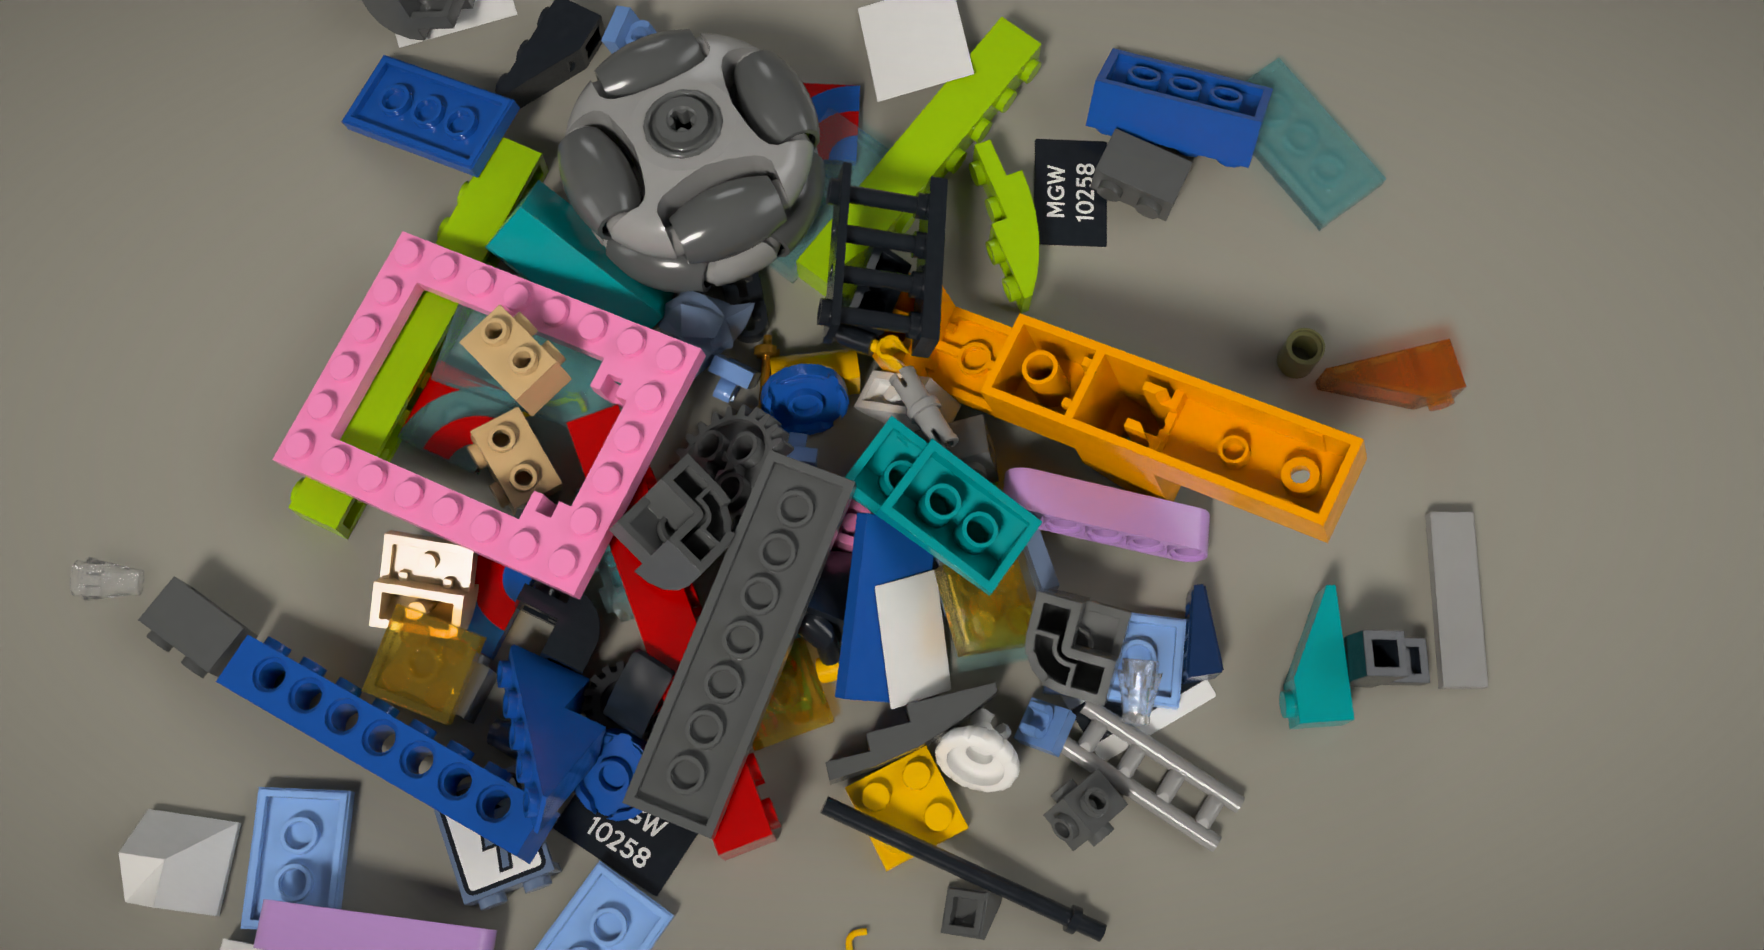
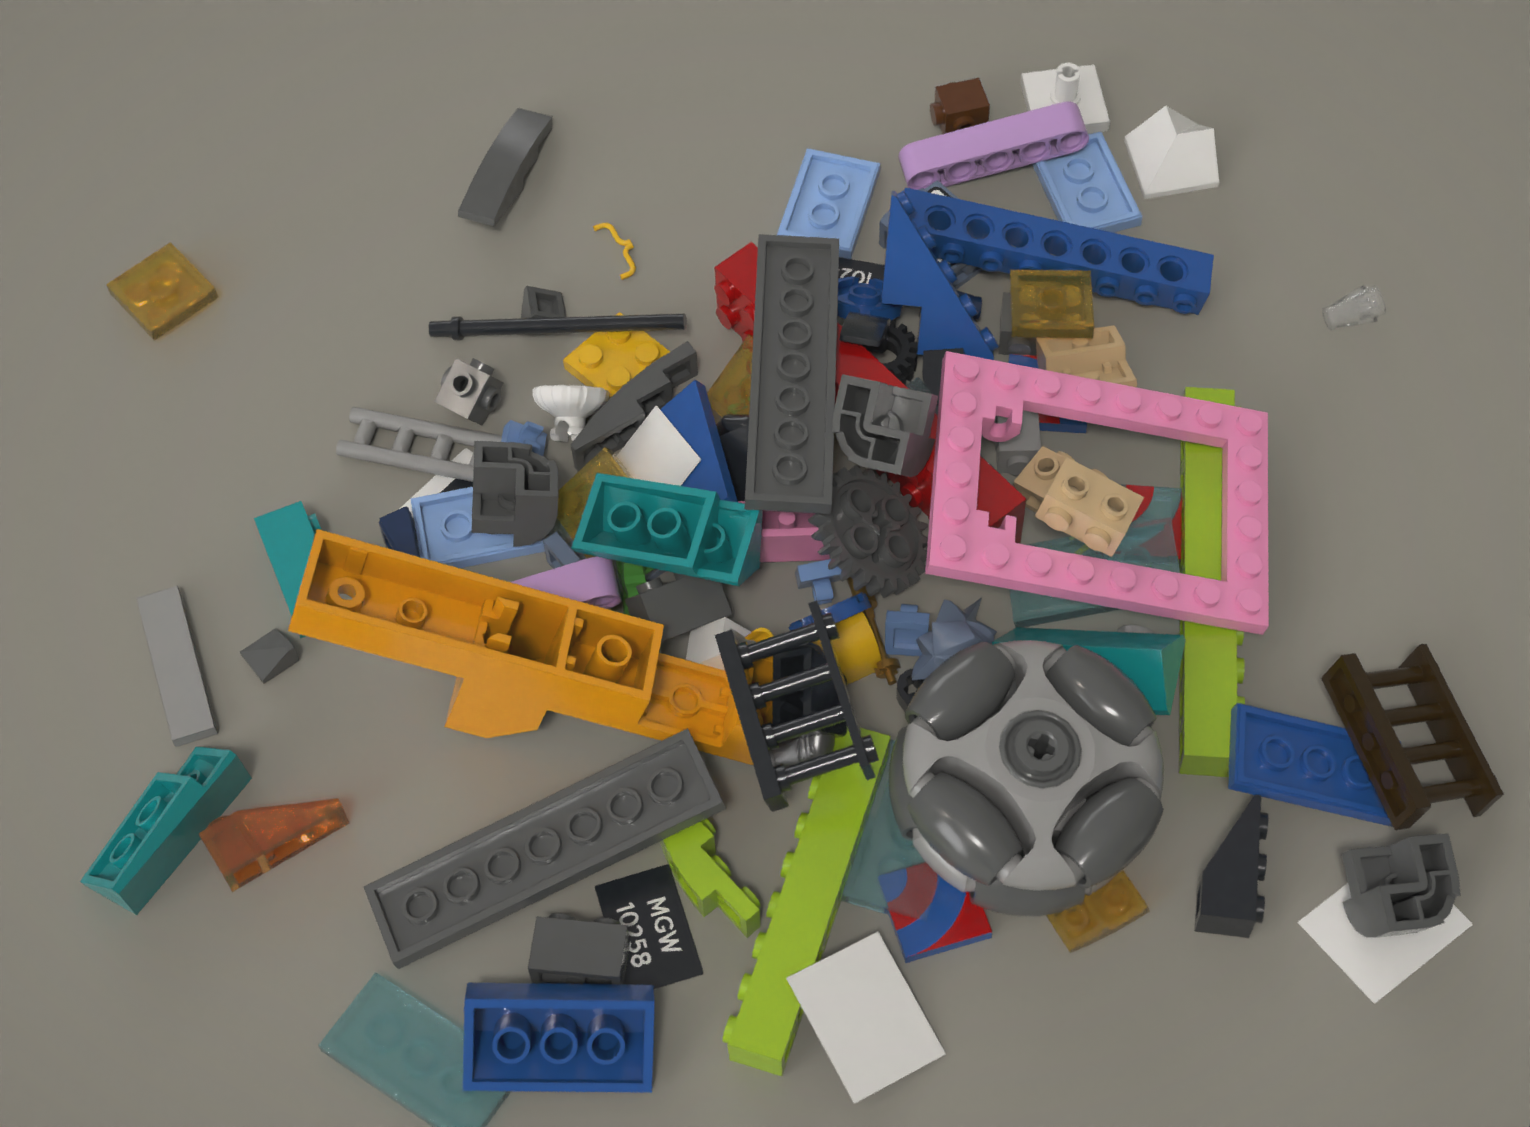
camera: 165 degrees right, 15 degrees down
dark grey brick [138,576,258,678] -> none
medium blue tile [601,6,657,54] -> none
light grey pin [889,365,959,450] -> none
clear cone [1117,658,1163,725] -> none
olive beam [1277,328,1325,379] -> none
black brick [1343,630,1430,688] -> none
none -> teal slope [80,747,252,915]
none -> dark grey slope [240,629,299,684]
none -> dark grey plate [363,728,726,969]
none -> dark brown fence [1321,644,1504,831]

